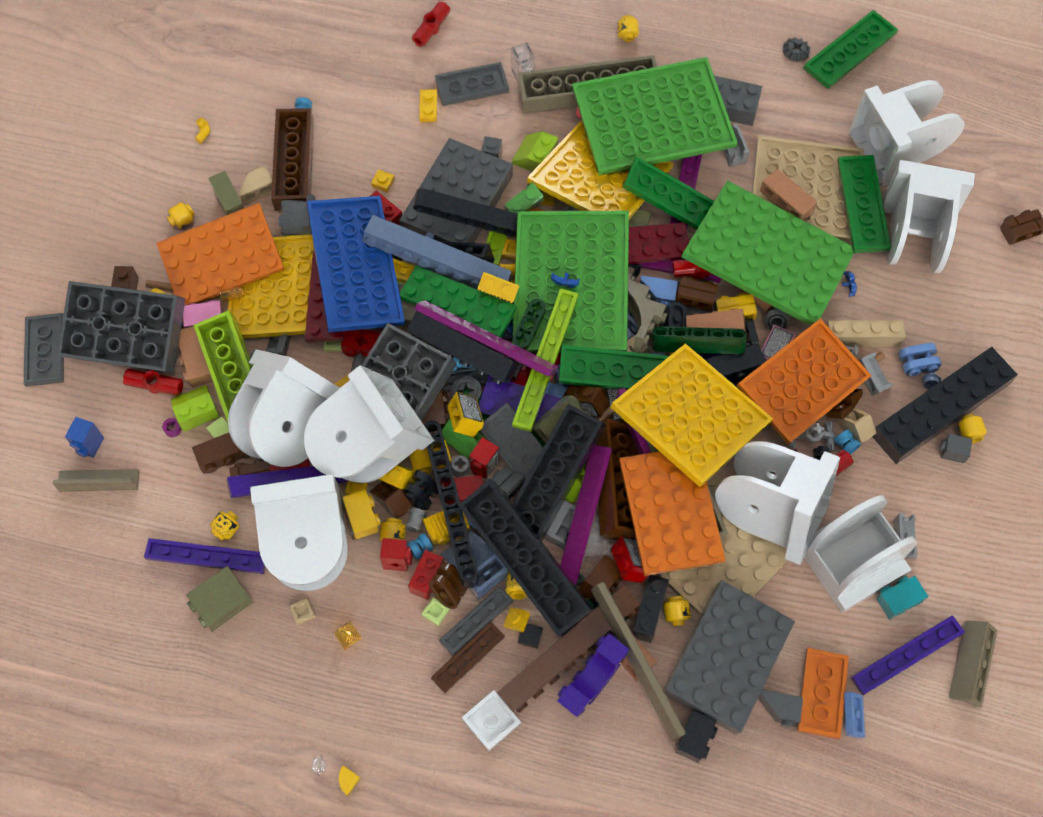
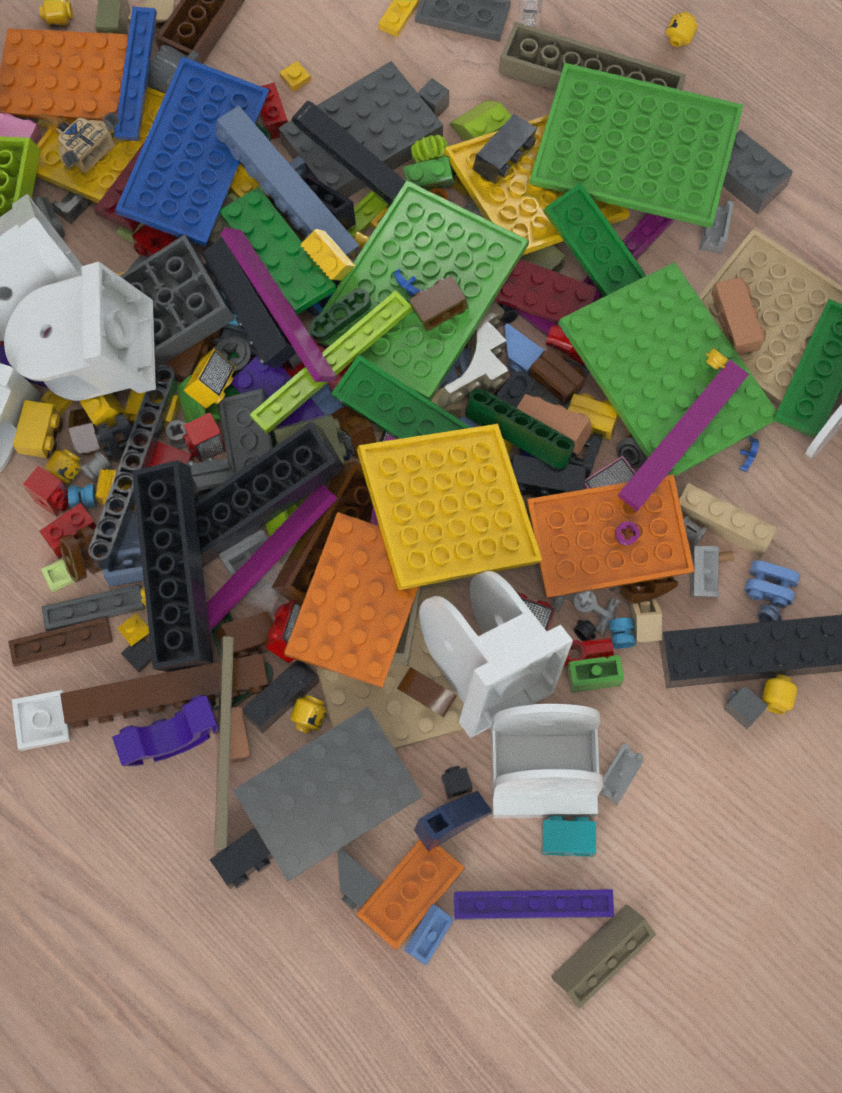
camera: 30 degrees right, 5 degrees up
none -> tan torso [57,112,120,174]
none -> blue plate [114,7,157,141]
none -> reddish brown slope [397,667,457,718]
none -> reddish brown brick [409,275,468,332]
none -> lime gear [411,135,449,164]
none -> dark blue slope [414,791,492,852]
none -> black plate [441,766,473,799]
none -> black brick [472,114,537,184]
none -> bright green brick [567,655,624,693]
none -> magenta bush [615,521,639,546]
none -> magenta tile [618,360,749,511]
none -> yellow plate [706,348,728,370]

